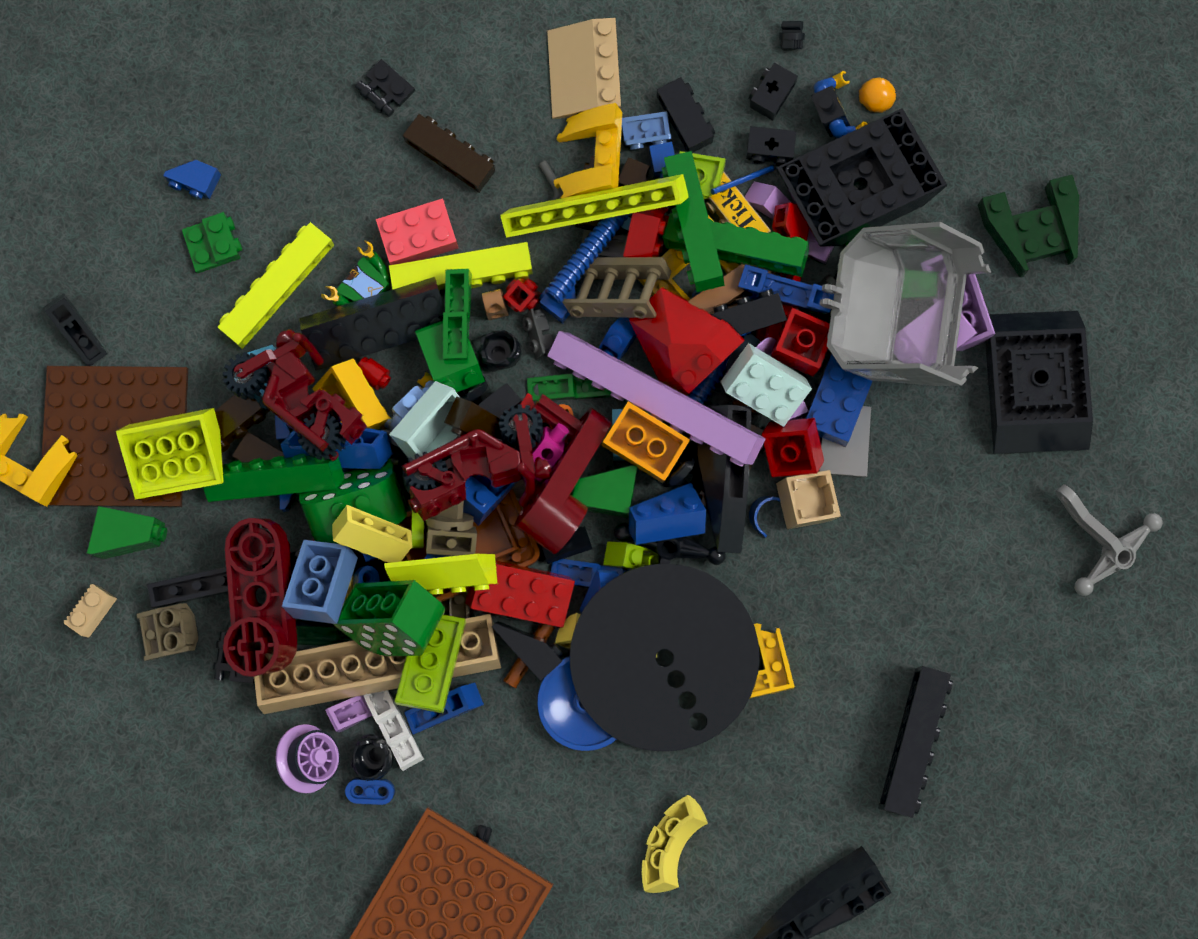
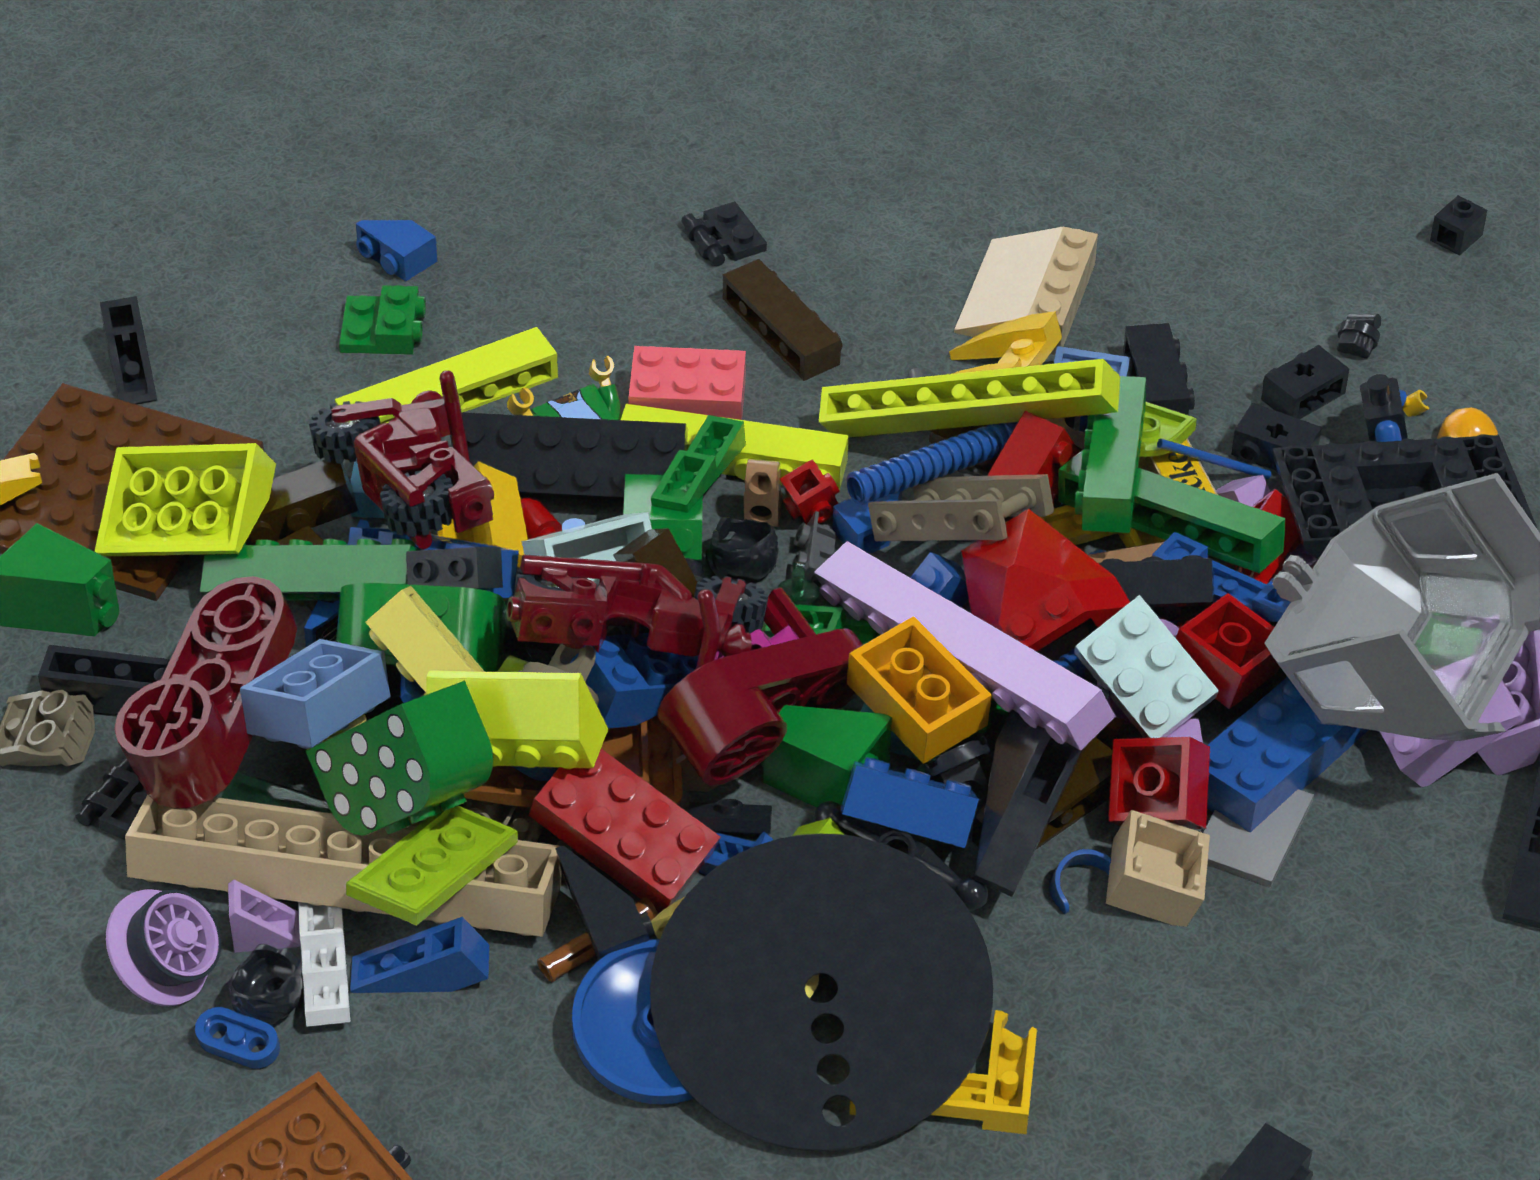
camera: 15 degrees right, 35 degrees down
none -> black brick [406,547,503,589]
none -> clear green piece [778,562,819,606]

